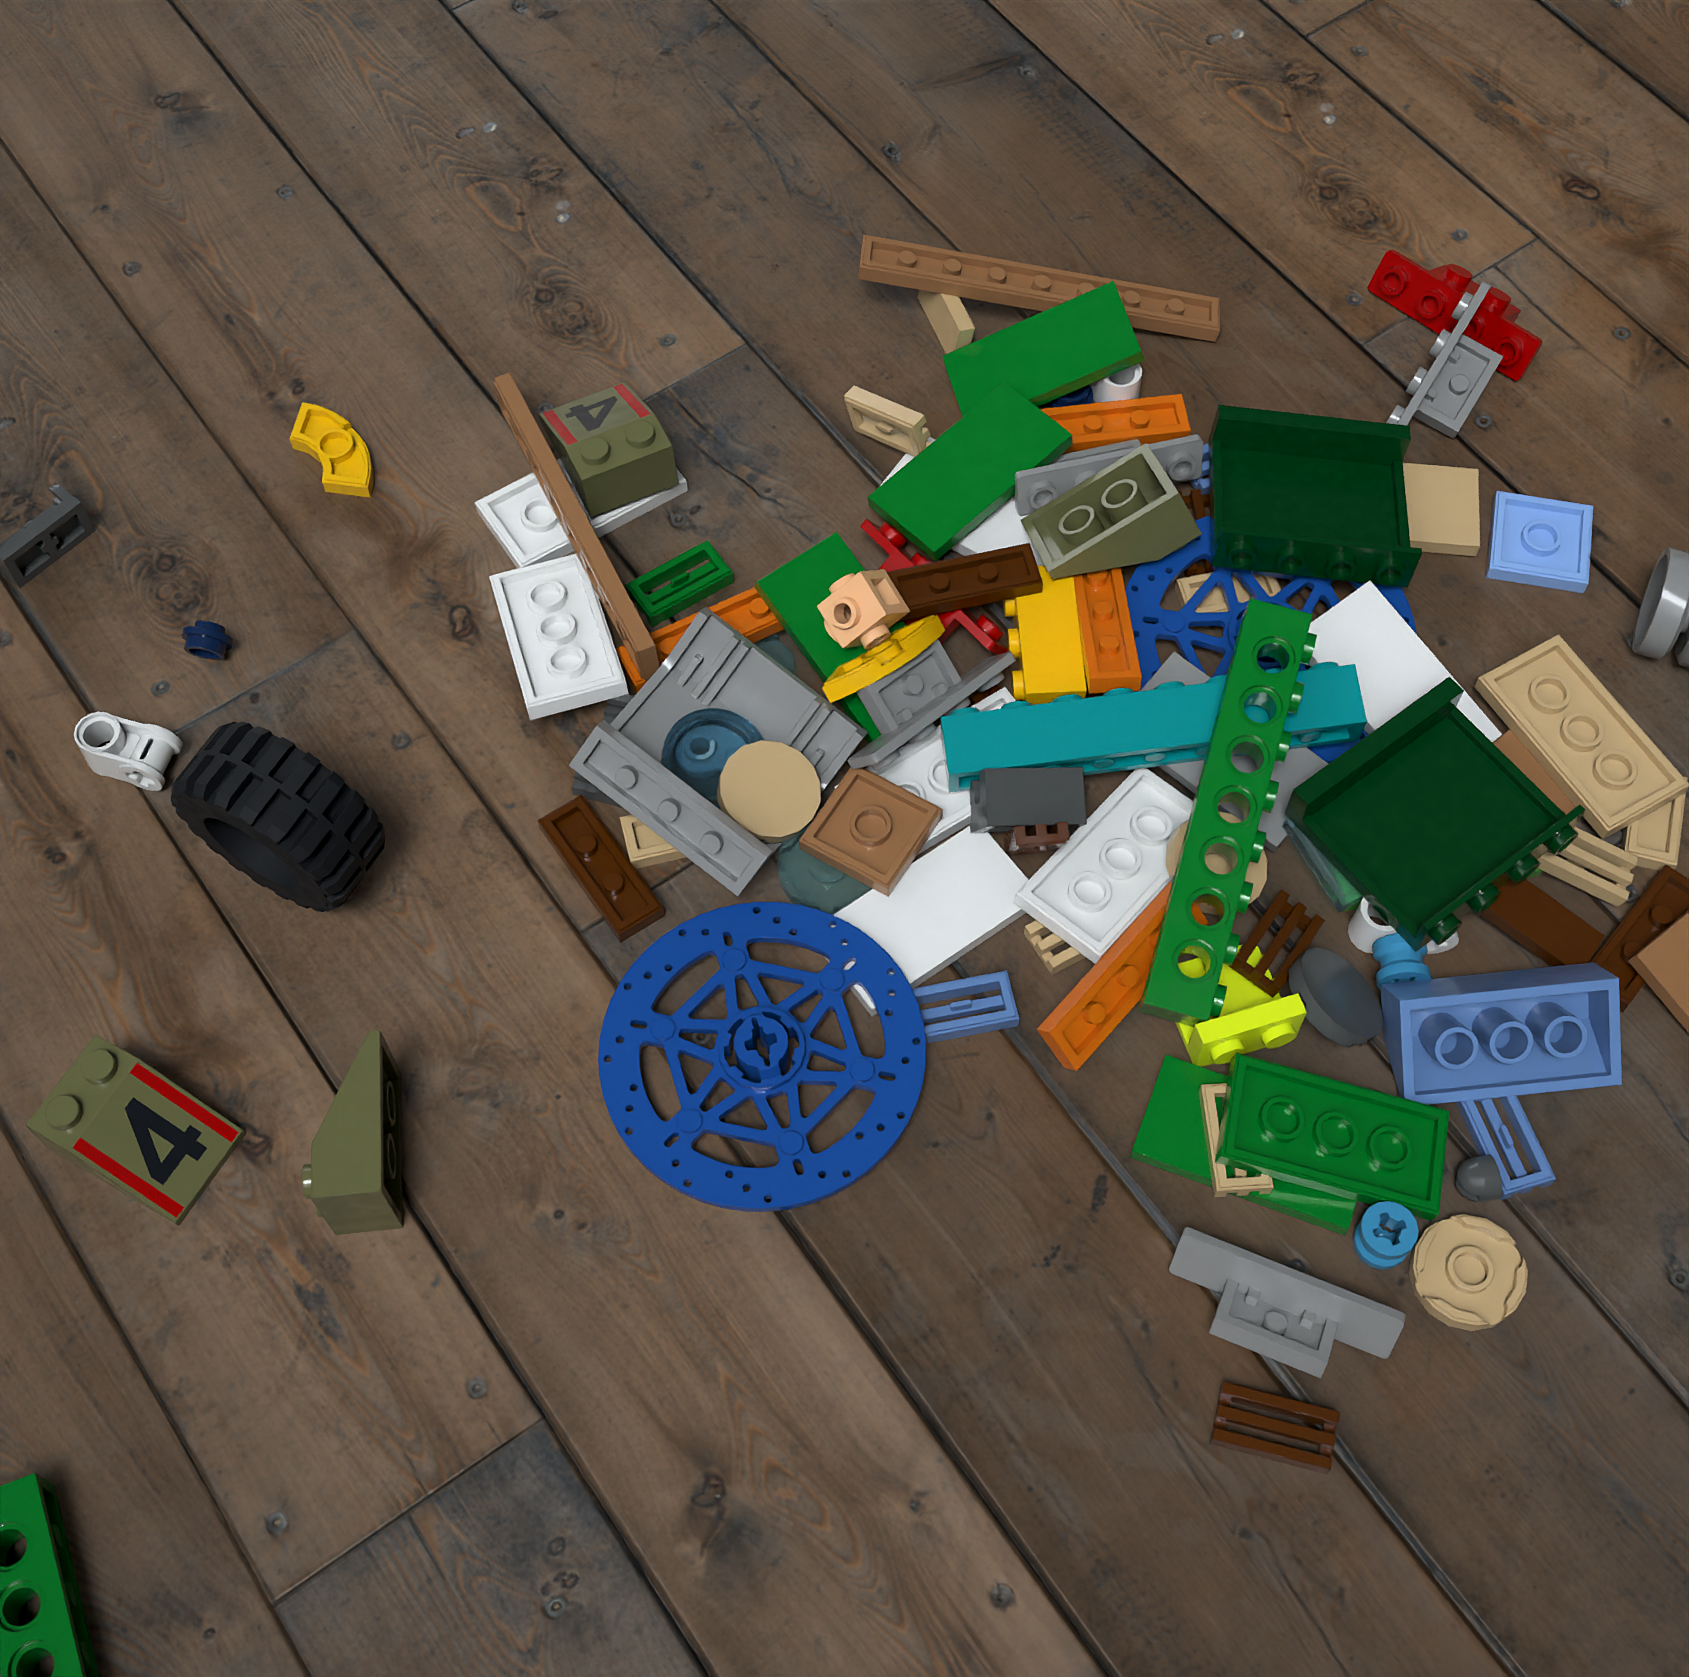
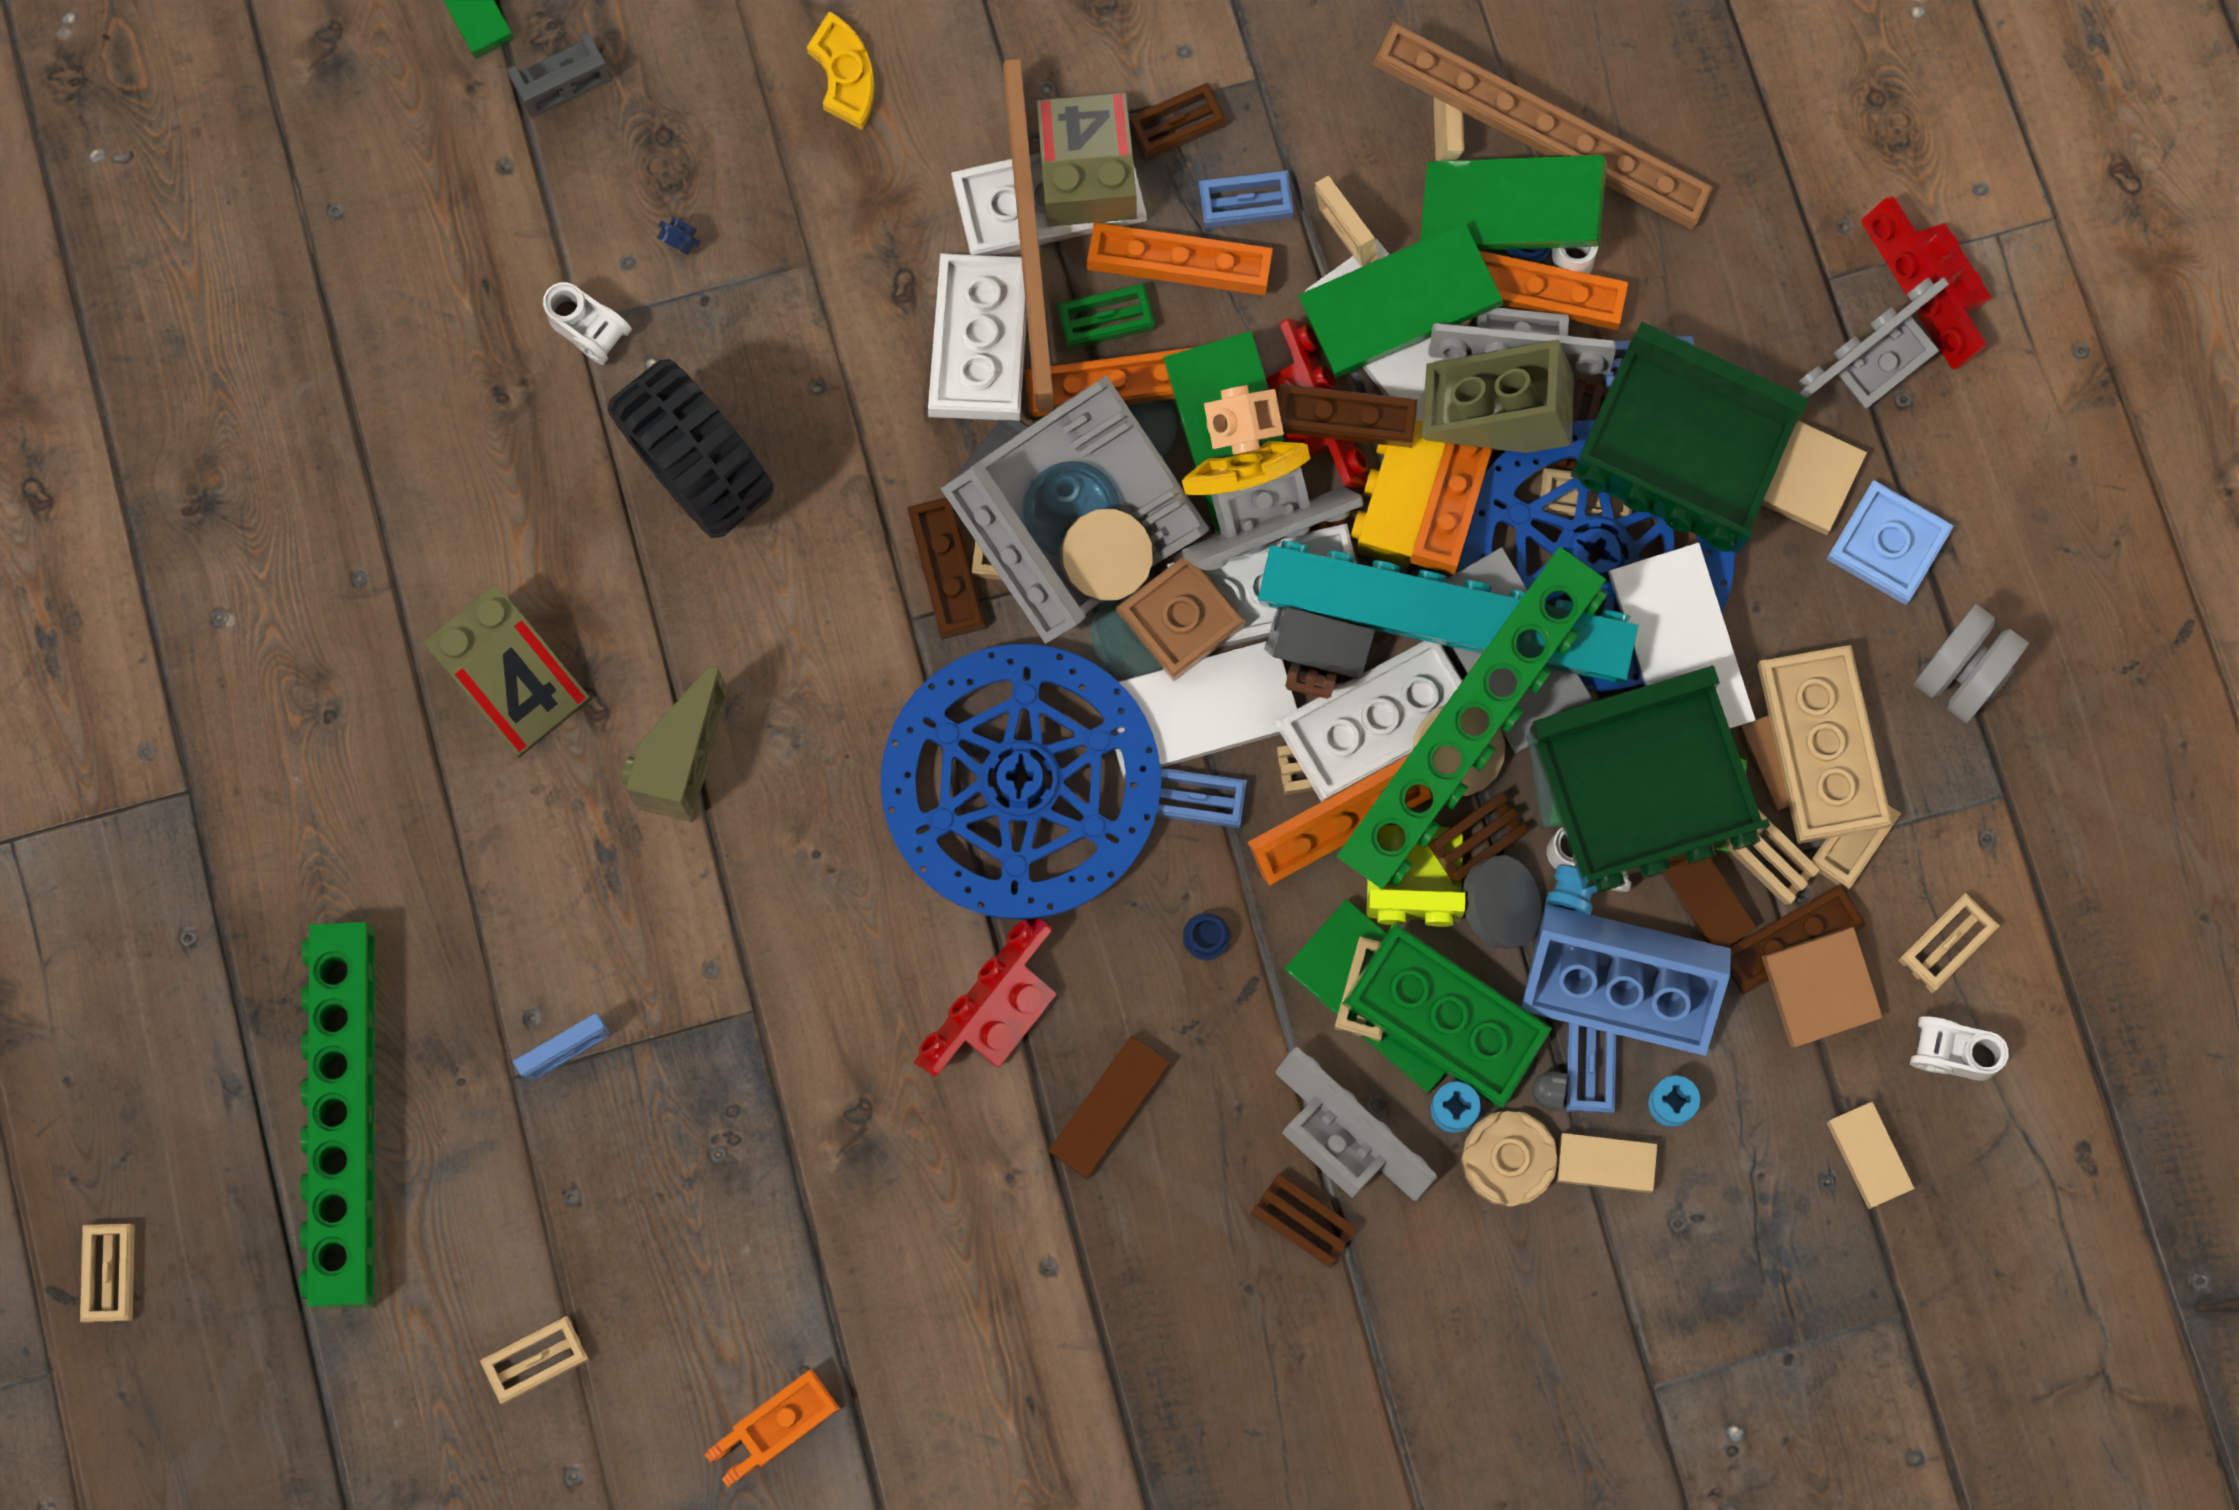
camera: 20 degrees right, 15 degrees up
none -> medium blue tile [513,1013,611,1082]
none -> red bracket [914,918,1056,1077]
none -> reddish brown tile [1048,1035,1170,1180]
none -> orange plate [1087,223,1273,296]
none -> reddish brown tile [1129,82,1227,161]
none -> dark blue plate [1183,913,1230,961]
none -> medium blue tile [1198,171,1294,229]
none -> tan tile [1556,1133,1657,1193]
none -> dark azure wheel [1648,1075,1700,1128]

